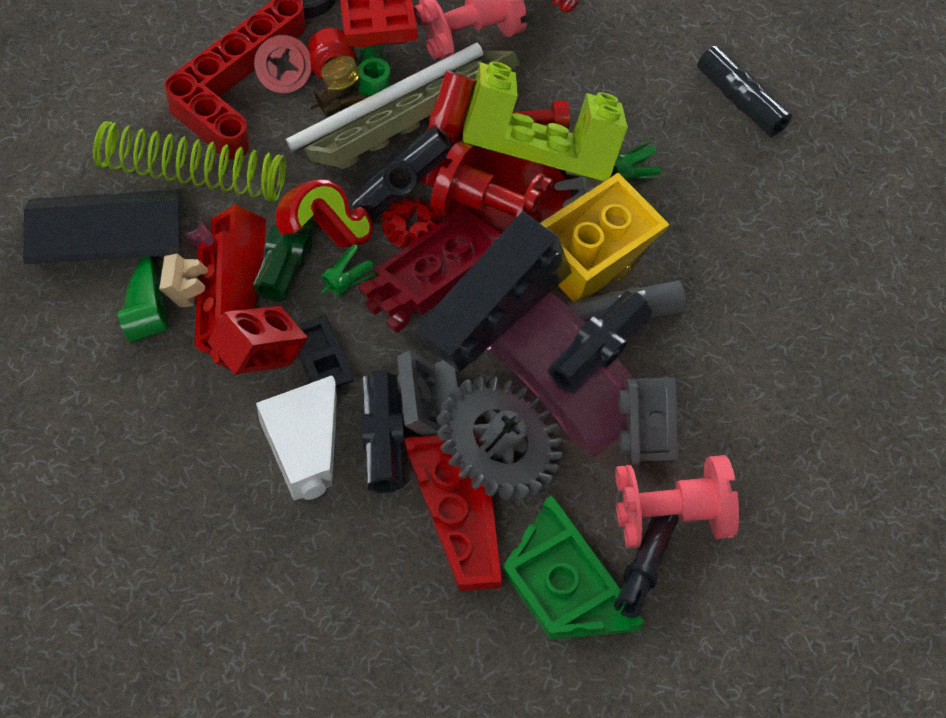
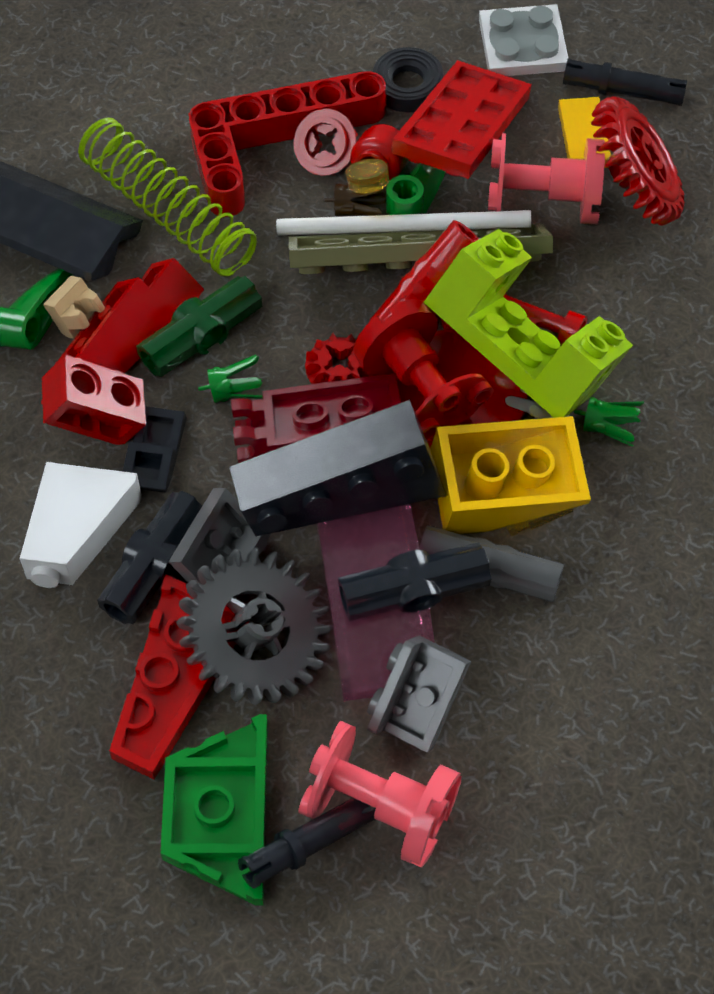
camera: 35 degrees right, 0 degrees up
clear pink hand [183,220,214,249] -> none
red animal [276,179,373,248] -> none
black piece [348,125,453,220] -> none

